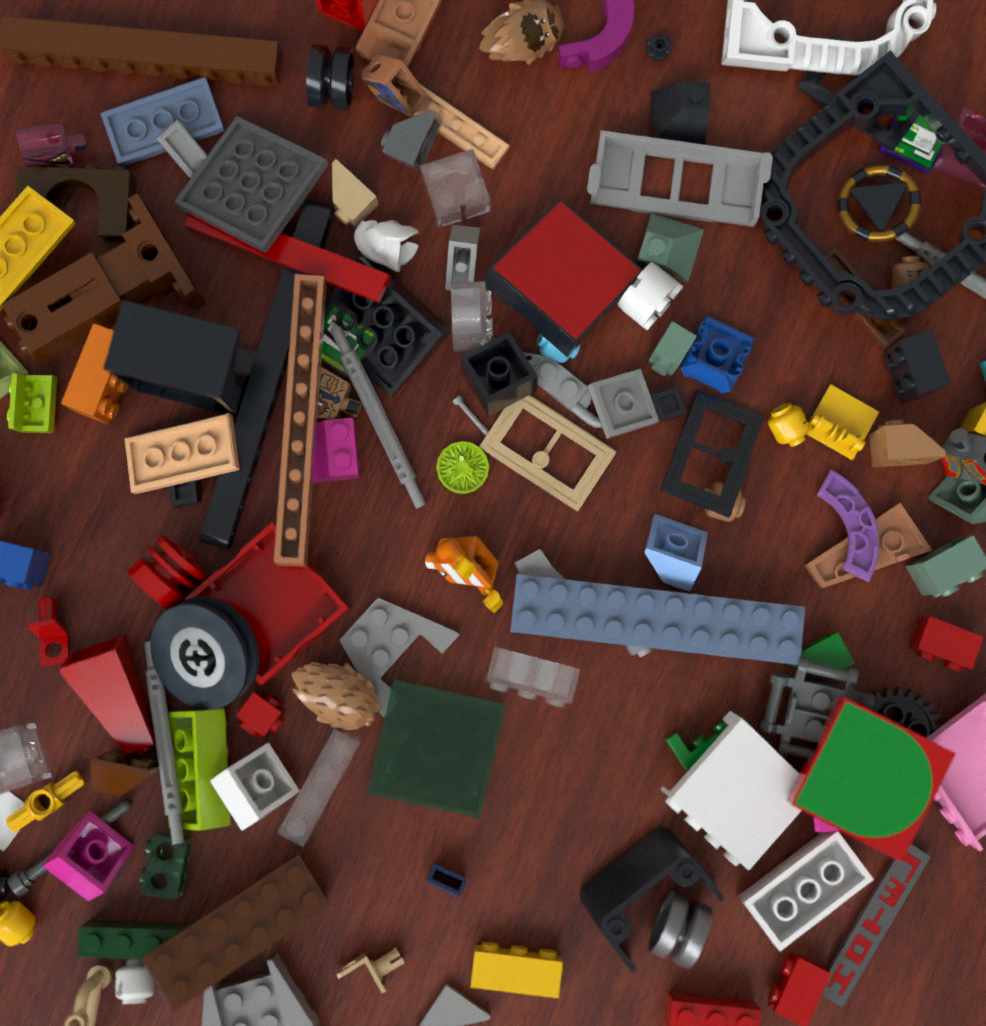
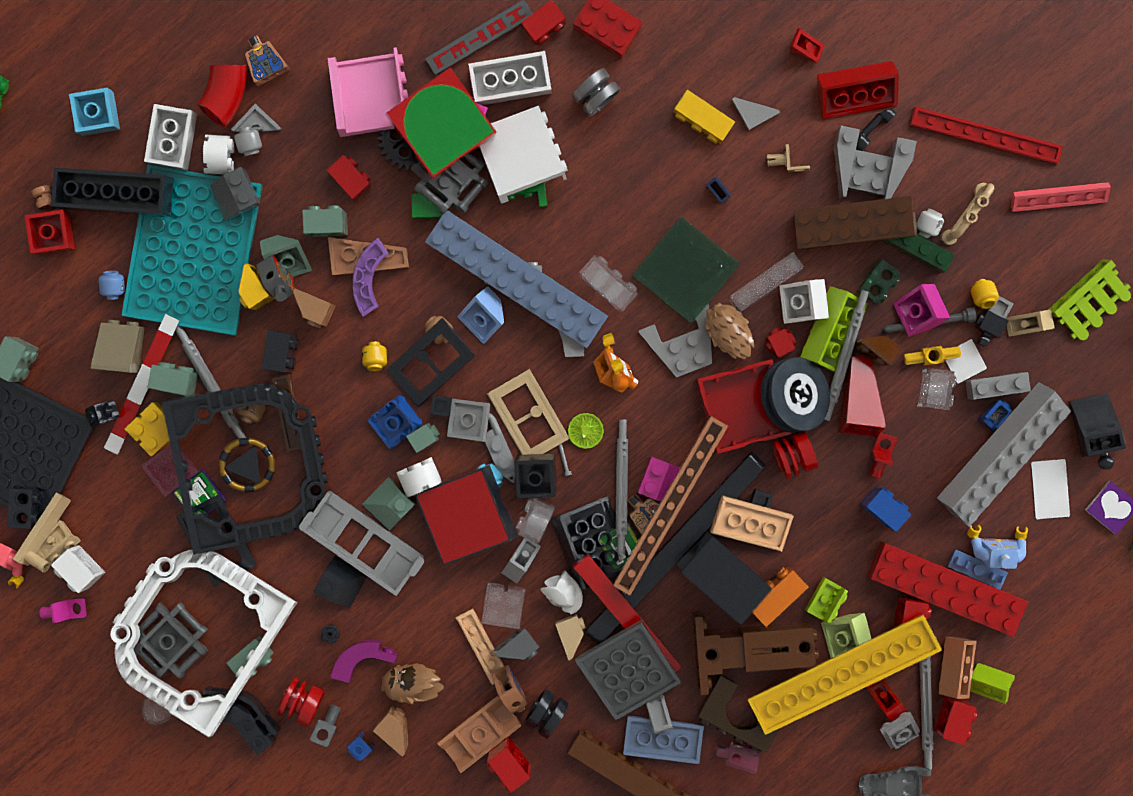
camera: 150 degrees left, 5 degrees up
black windscreen [579,826,725,973] -> none
yellow hinge [807,384,879,460] -> none

